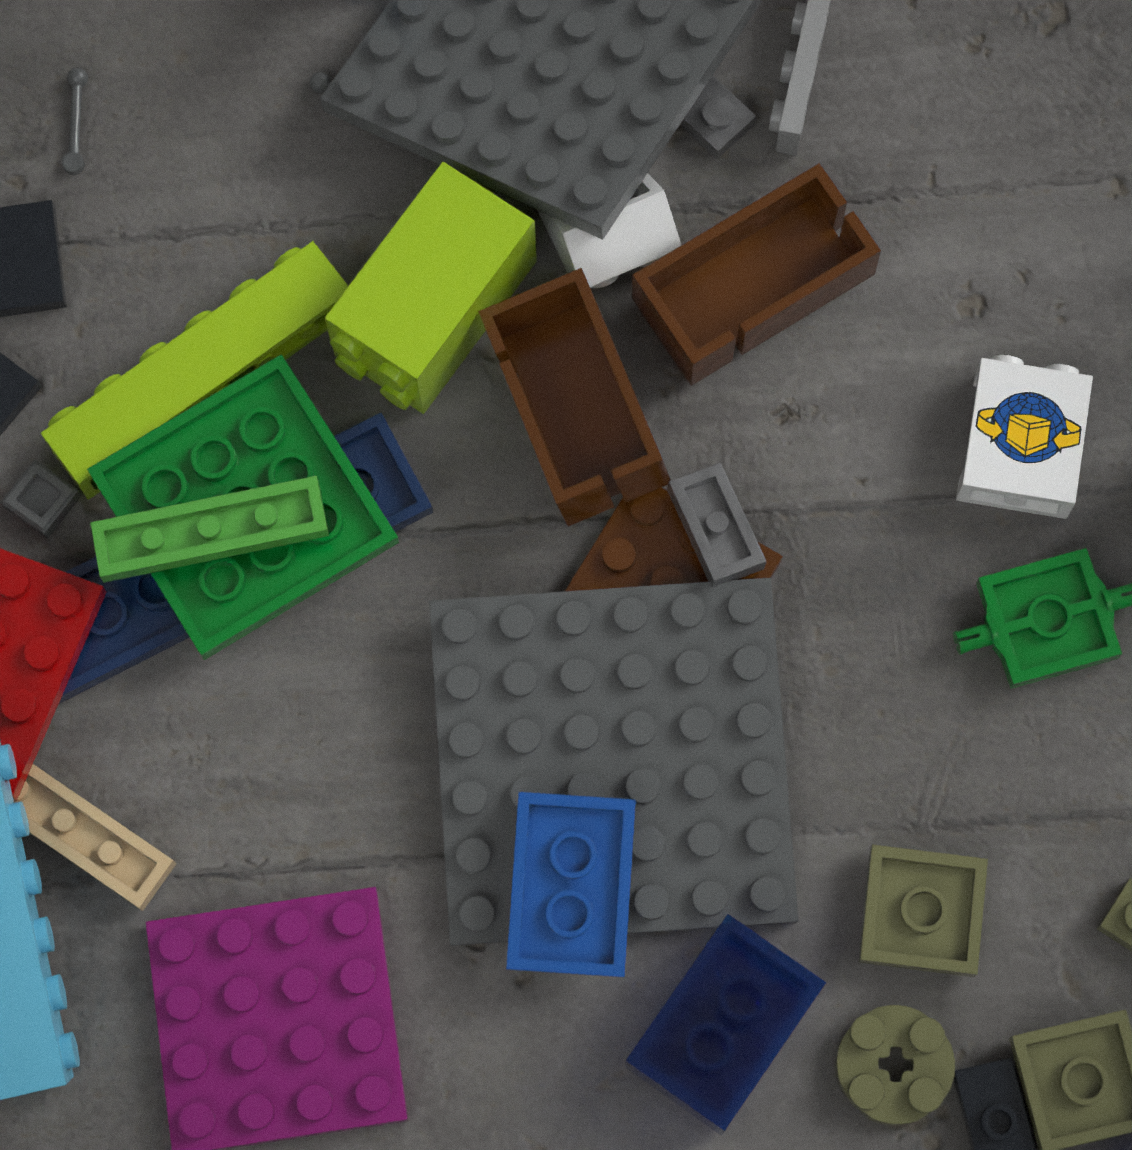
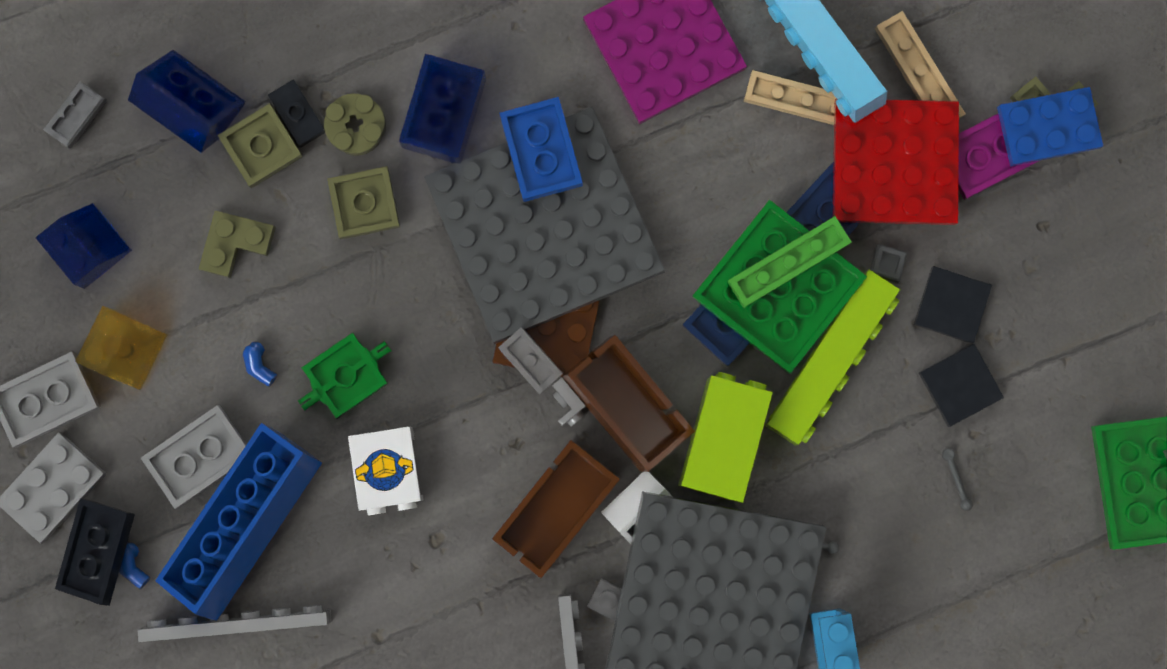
camera: 160 degrees right, 10 degrees up
none -> light grey bracket [552,377,586,427]

